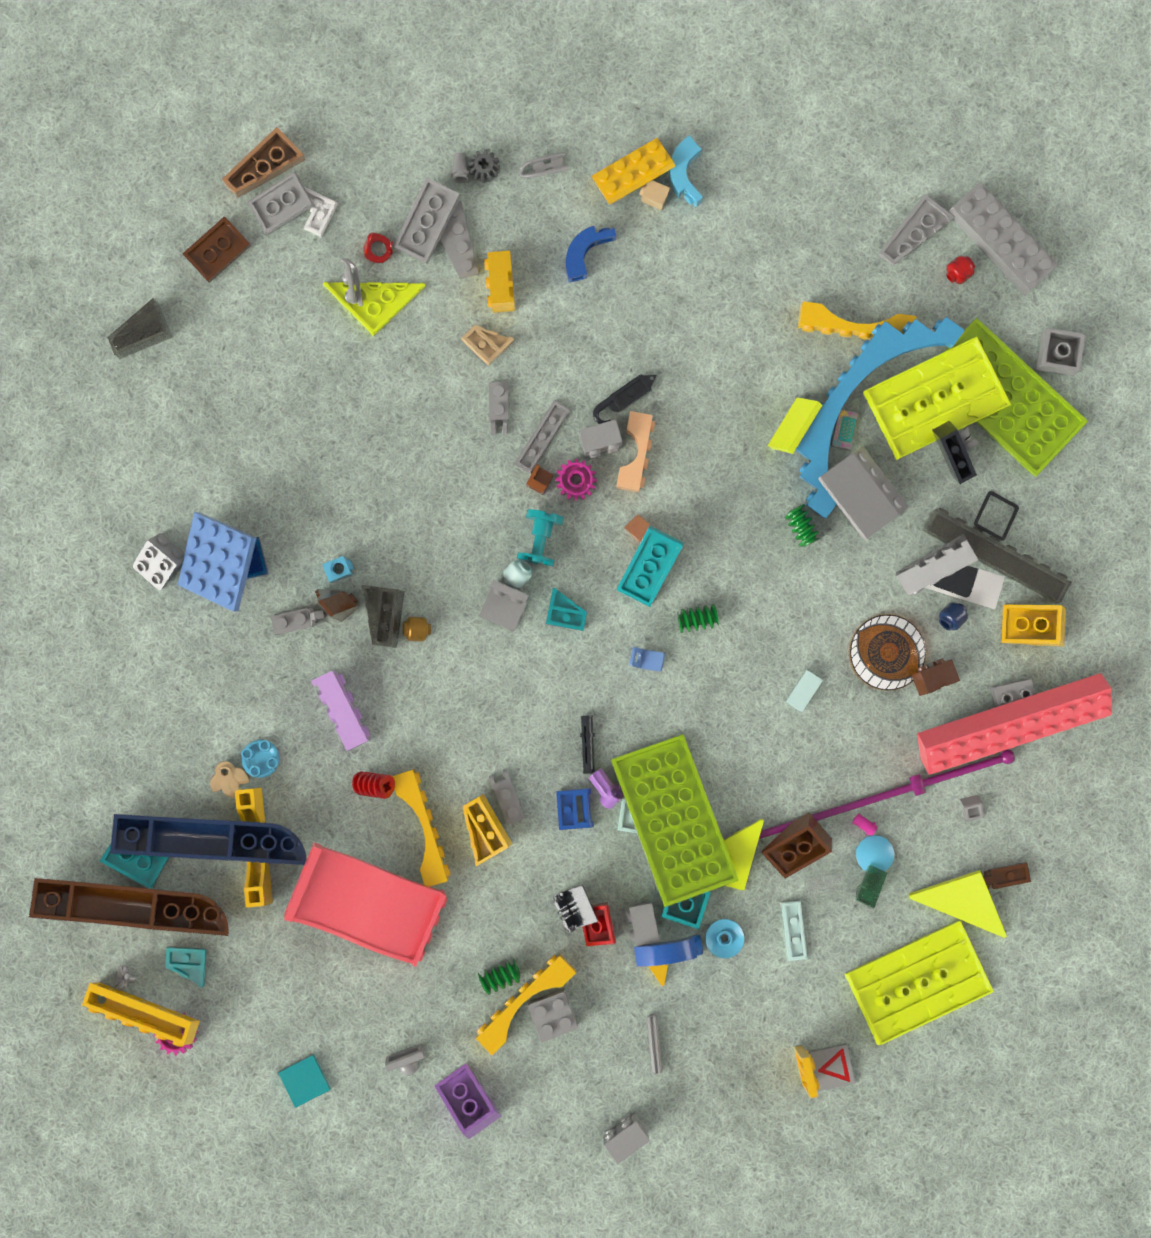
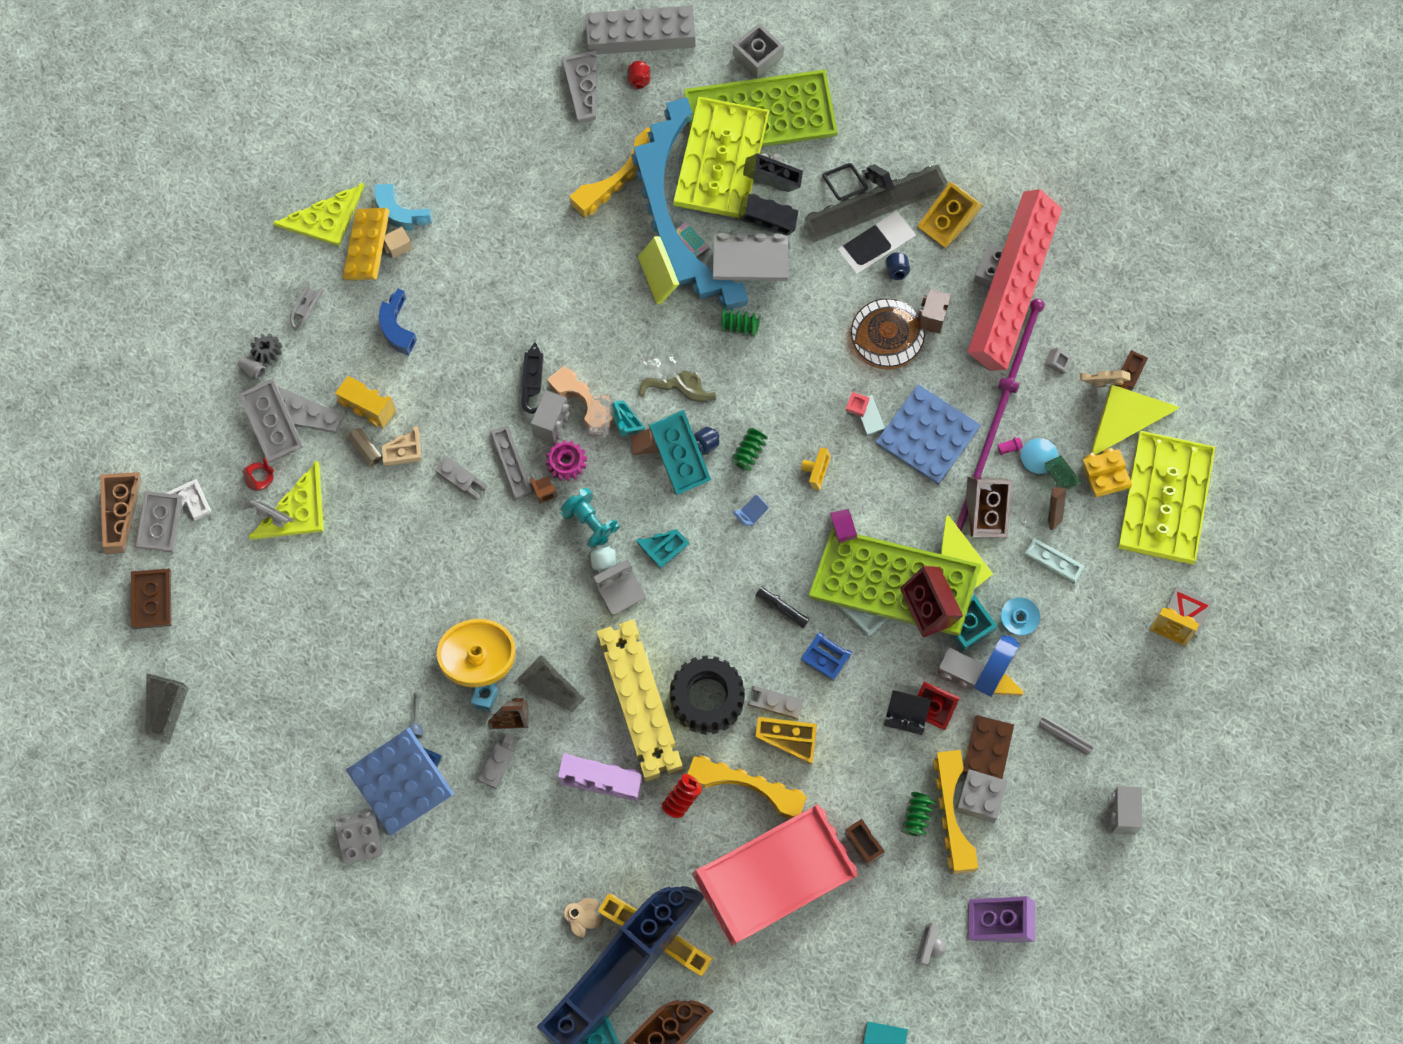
camera: 50 degrees left, 15 degrees down
medium azure dish [241,740,280,778] -> none
pearl gold head [402,616,431,642] -> none
medium lavender piece [589,768,624,809] -> none
wedge [896,534,978,595] -> none
none -> neon yellow tile [273,183,365,246]
none -> dark tan axle [347,428,383,467]
none -> hinge [408,691,423,738]
none -> yellow dish [437,619,516,687]
none -> clear hinge [588,395,612,437]
none -> light yellow brick [597,619,683,782]
none -> teal wing [609,400,646,437]
none -> piece [639,356,716,403]
none -> black tyre [669,655,745,735]
none -> dark blue head [694,427,720,455]
none -> black brick [738,194,799,236]
none -> yellow tile [801,447,831,490]
none -> magenta slope [830,508,857,543]
none -> reddish brown brick [844,819,885,867]
none -> coral plate [845,392,870,417]
none -> black hinge [861,164,895,192]
none -> medium blue plate [875,384,981,485]
none -> dark red slope [900,566,963,637]
none -> reddish brown plate [962,715,1015,779]
none -> reddish brown slope [1048,487,1066,530]
none -> tan wing [1080,370,1130,388]
none -> yellow plate [1082,448,1132,498]

